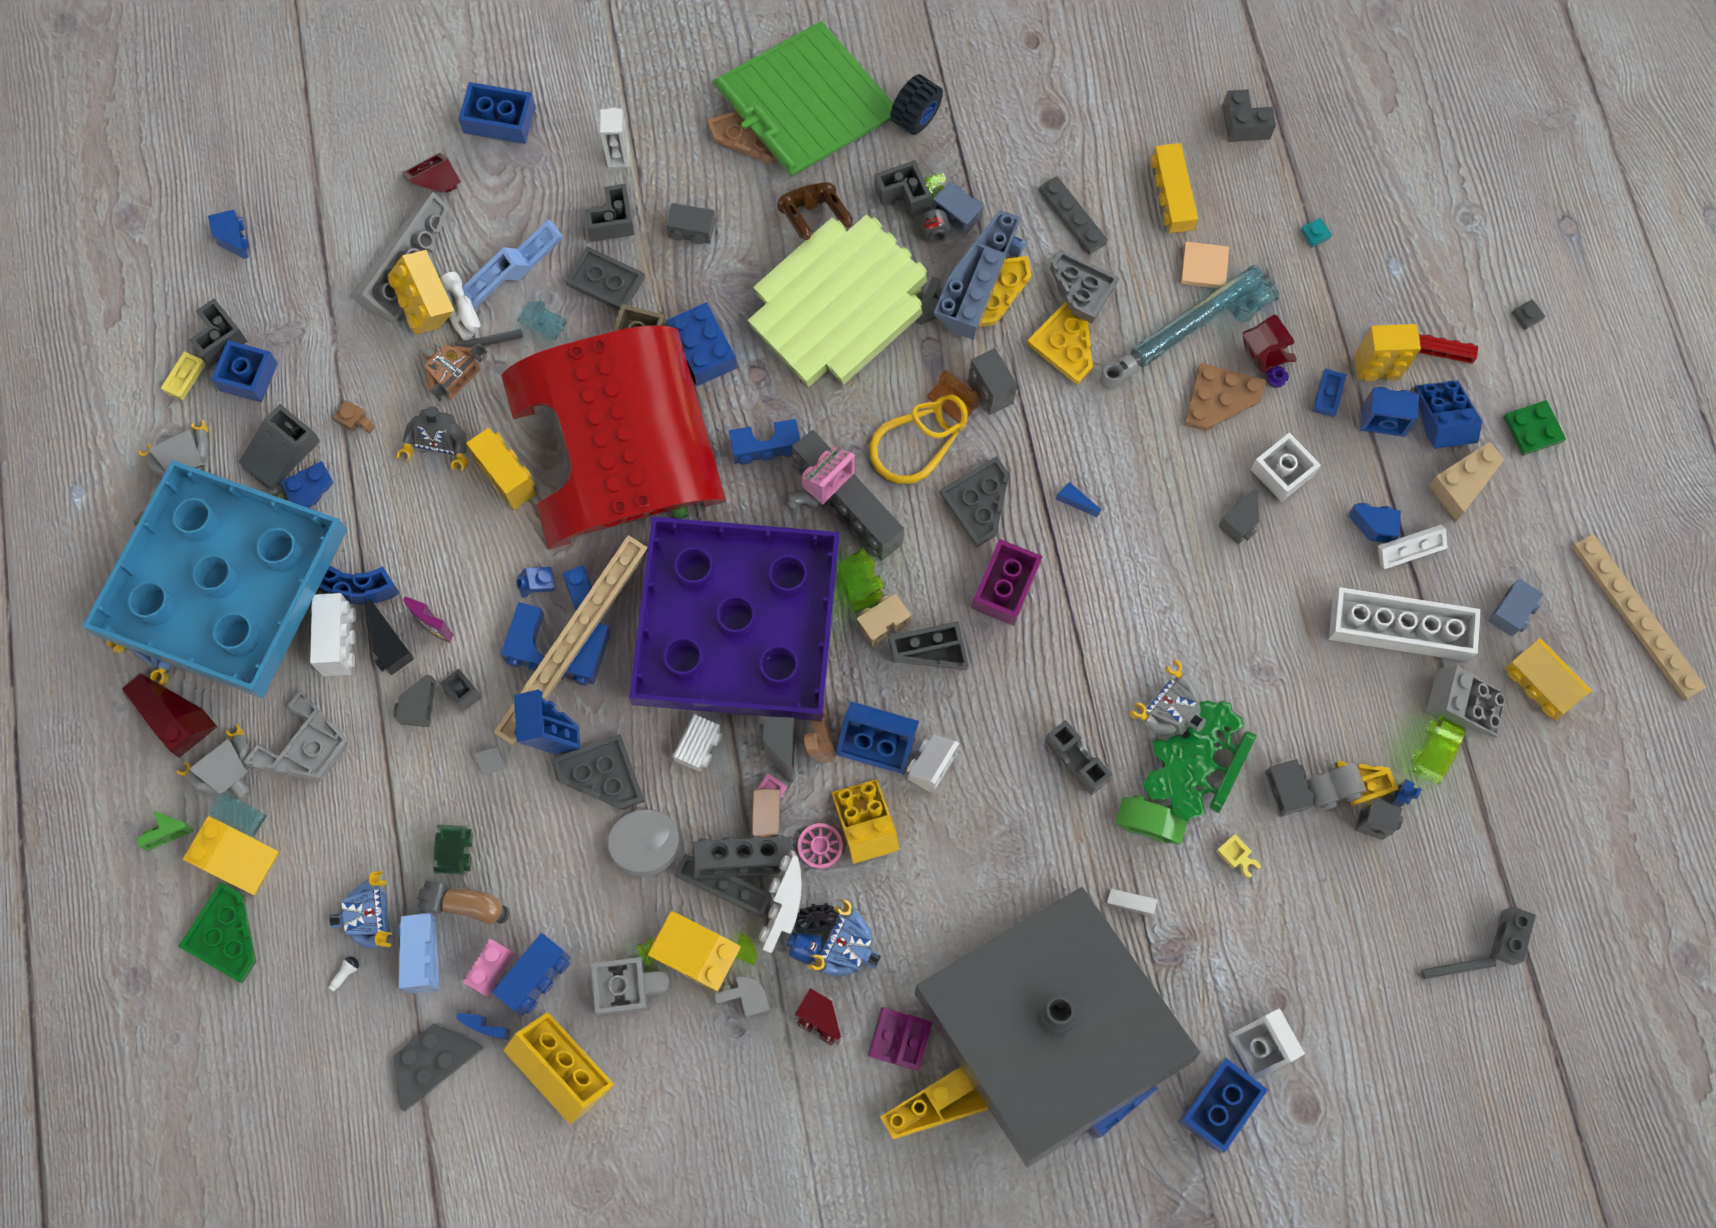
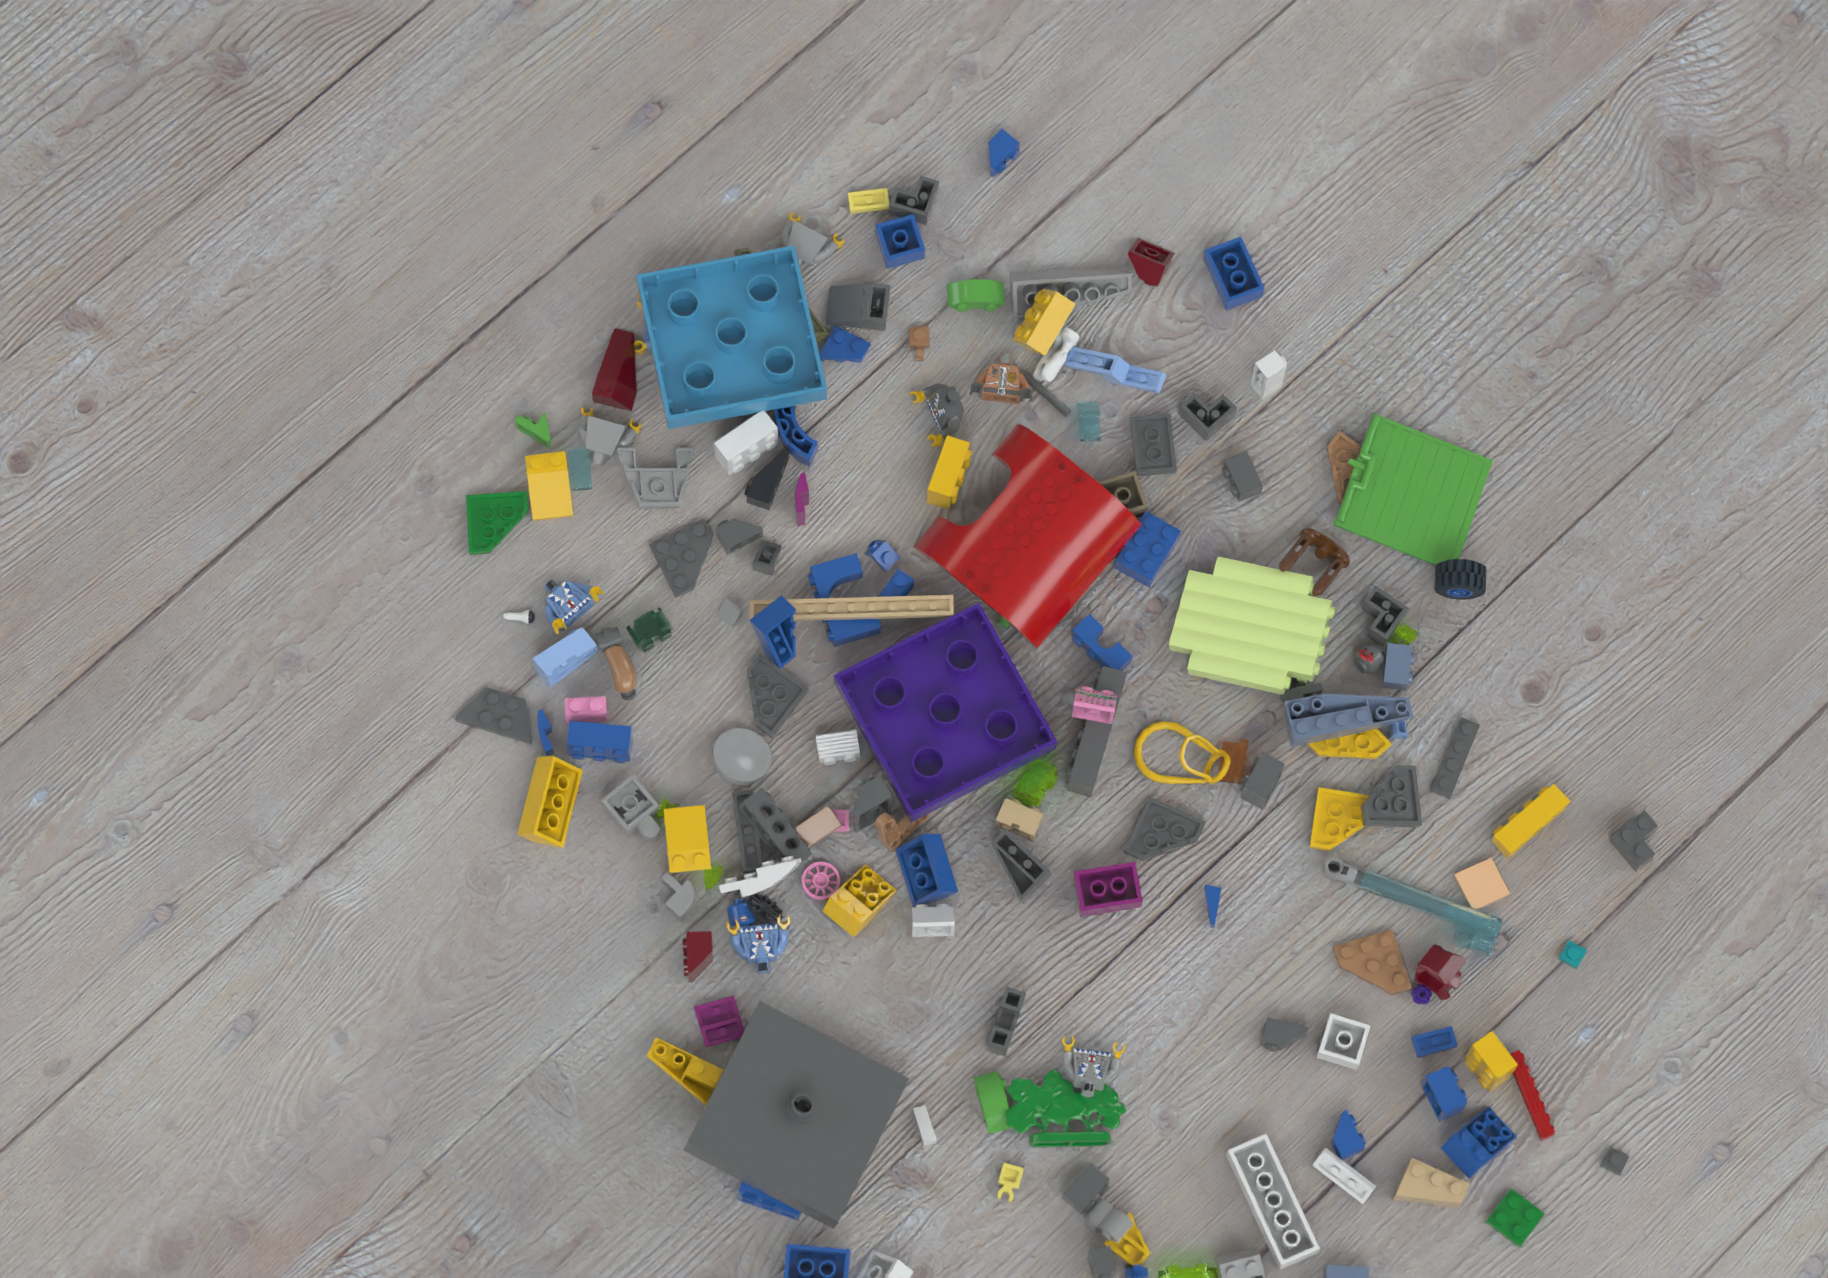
camera: 55 degrees right, 0 degrees up
none -> dark grey plate [649,519,713,598]
none -> bright green brick [947,279,1004,312]

